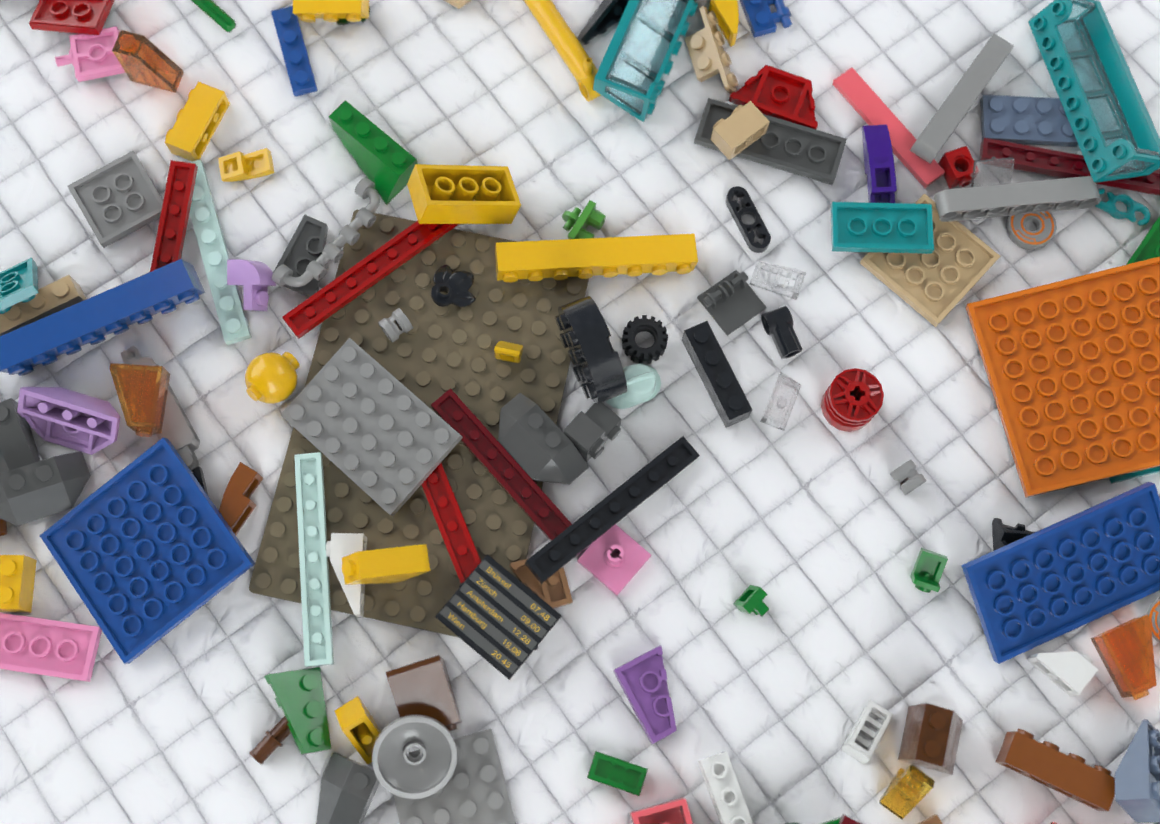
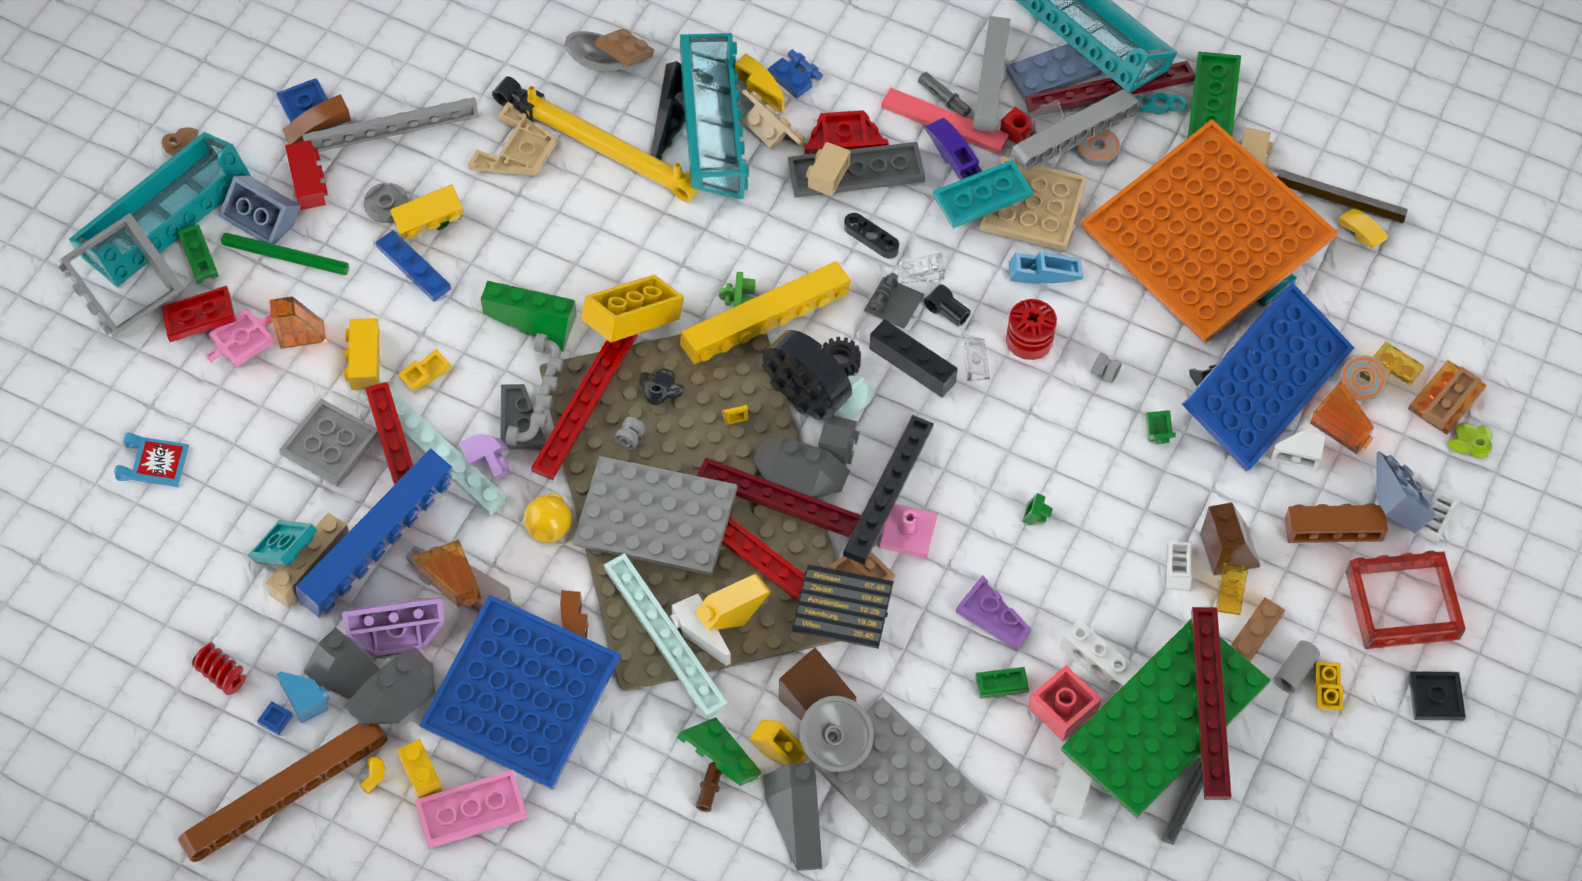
camera: 25 degrees left, 15 degrees down
none -> dark grey axle [918,72,971,117]
none -> dark azure slope [1009,251,1083,283]

